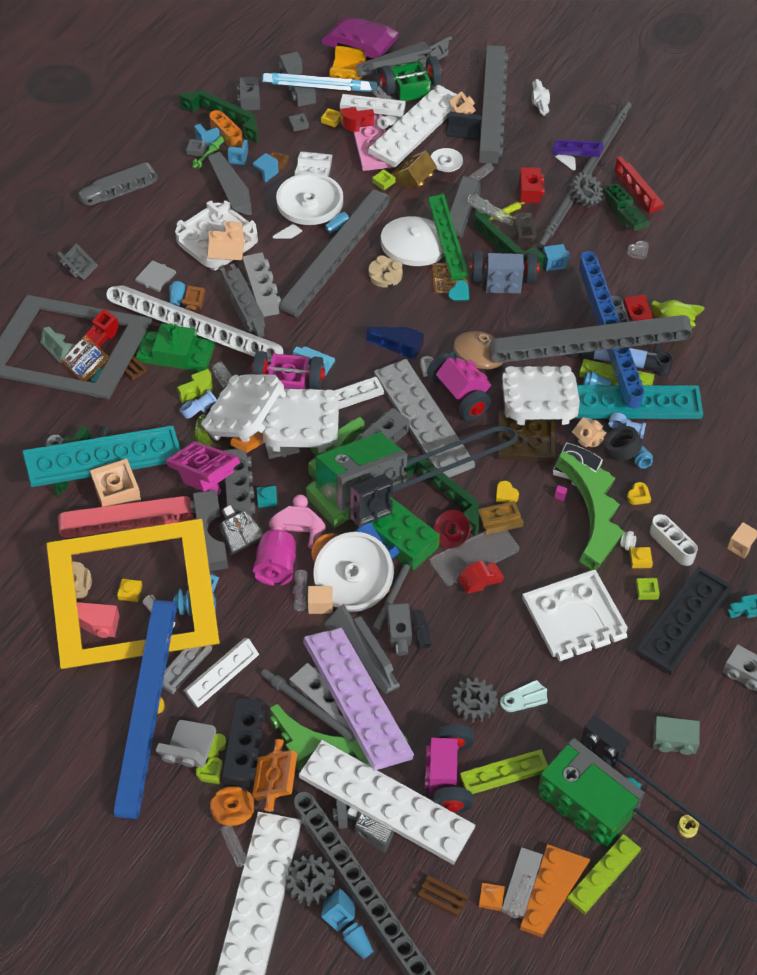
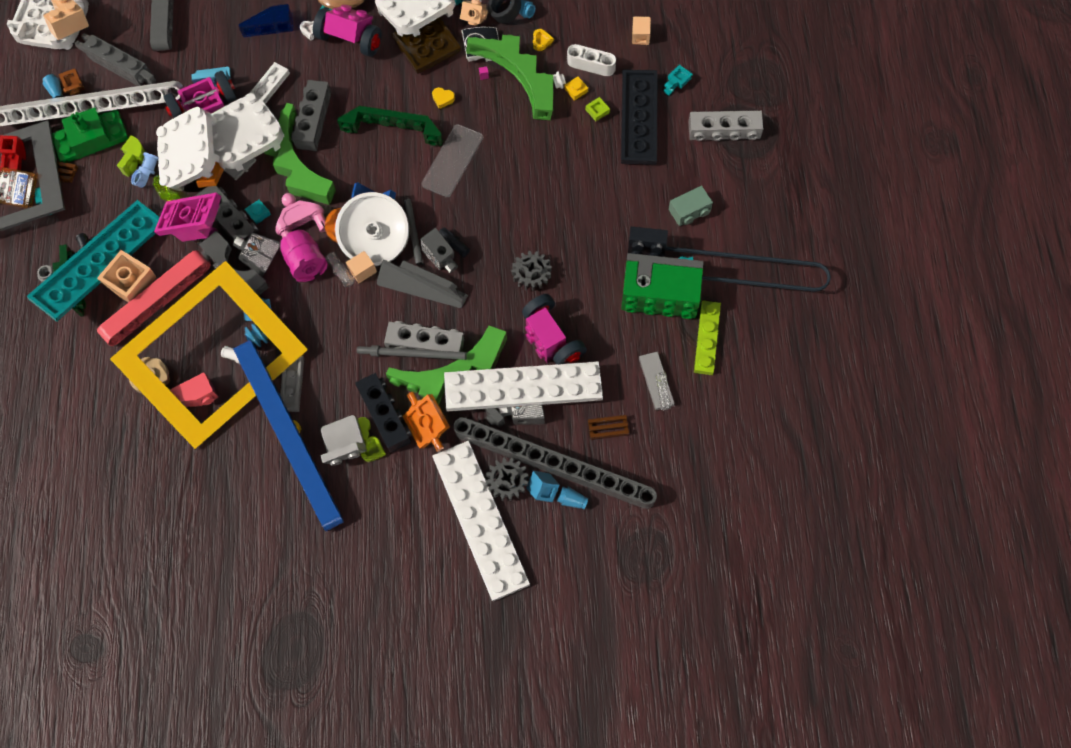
camera: 30 degrees left, 15 degrees up
yellow plate [117,579,143,602] -> none
light grey piece [135,260,176,292] -> none
white plate [183,638,259,707] -> none
orange plate [210,787,254,826] -> none
clear beam [212,362,232,389] -> none
clear axle [221,826,247,867] -> none
light grey brick [242,252,281,317] -> none
lavender plate [303,628,414,771] -> none
piece [316,426,517,527] -> none
green brick [355,497,440,571] -> none
light grey plate [374,359,475,478] -> none
dark red dish [434,510,471,549] -> none
red brick [457,560,505,593] -> none
lime plate [460,749,548,794] -> none
pearl gold plate [478,501,524,535] -> none
orange tile [479,883,505,911] -> none
light aqua piece [500,680,548,712] -> none
orange wing [520,844,590,937] -> none
white hinge [522,570,628,661] -> none
light yellow bush [677,815,699,838] -> none

